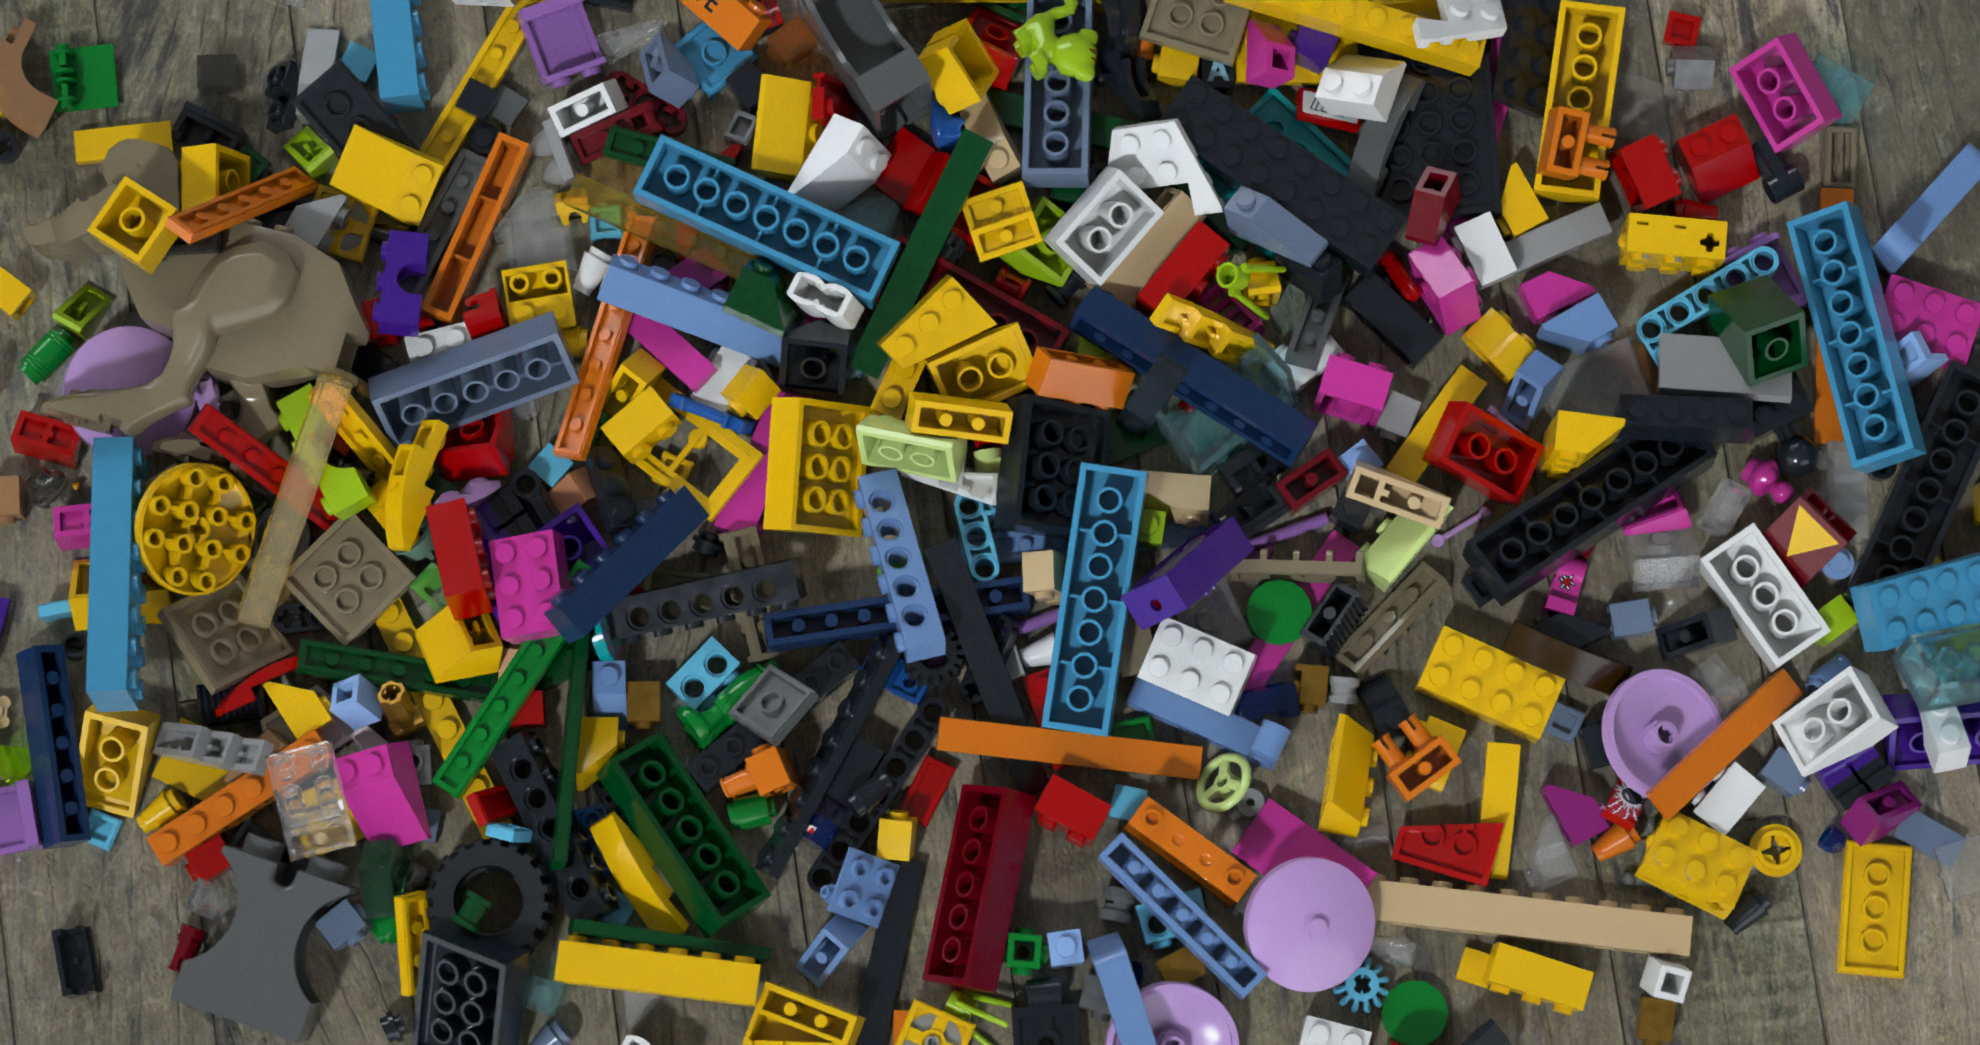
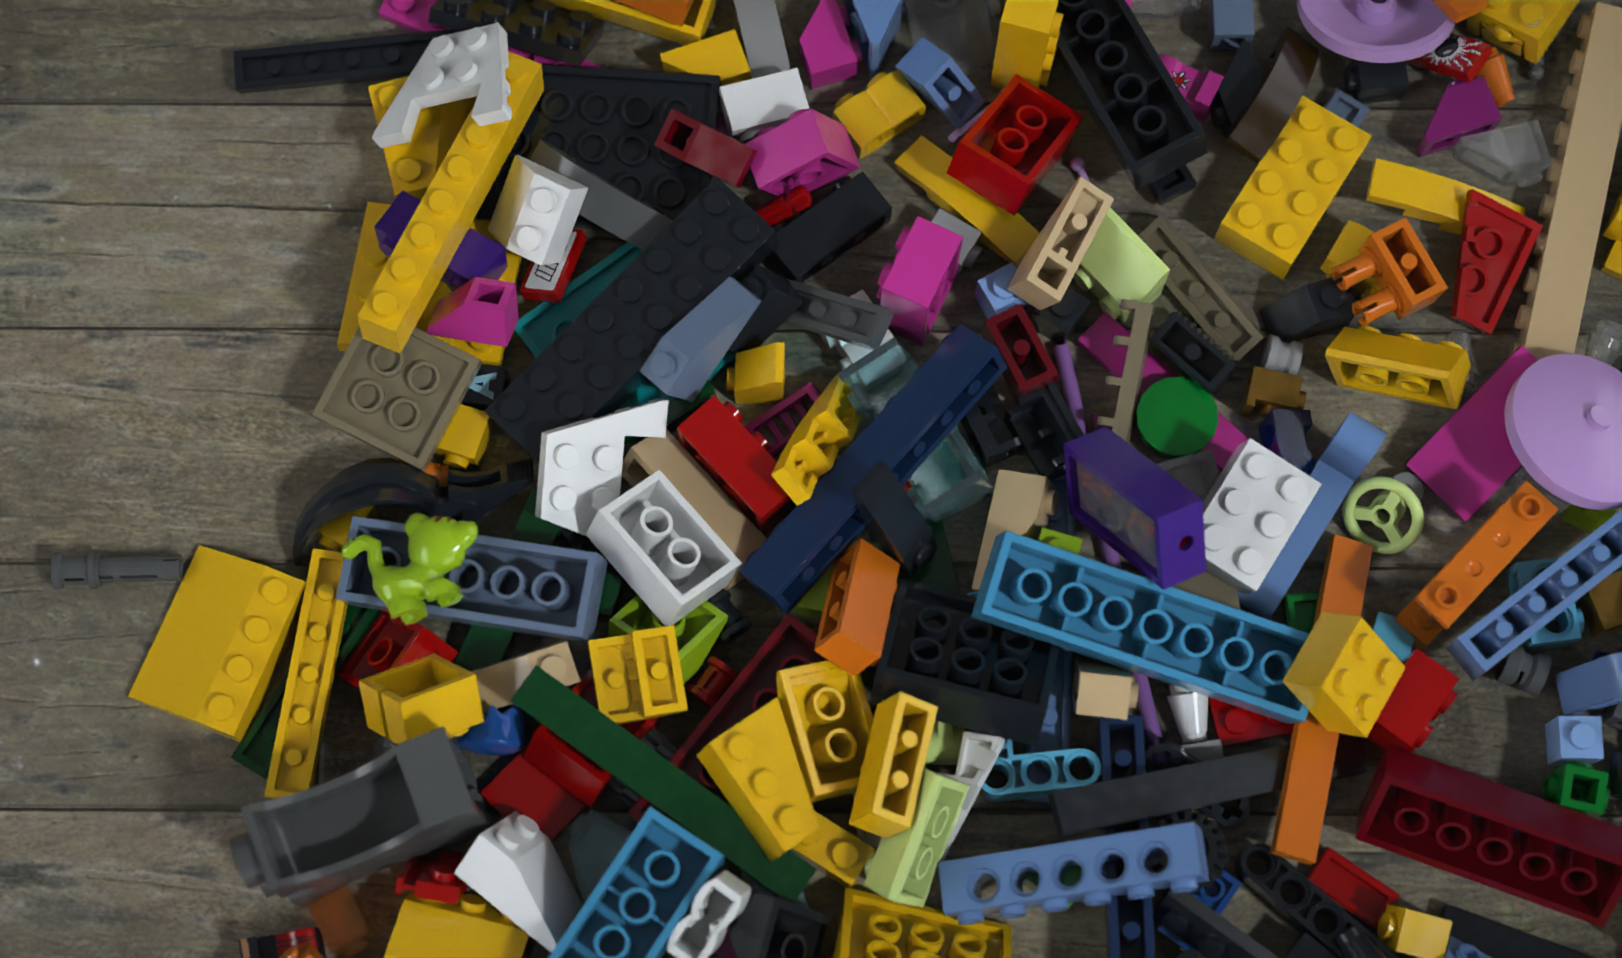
camera: 80 degrees left, 5 degrees down
lime plant [1216,262,1286,320] -> none
none -> yellow brick [1282,612,1406,738]

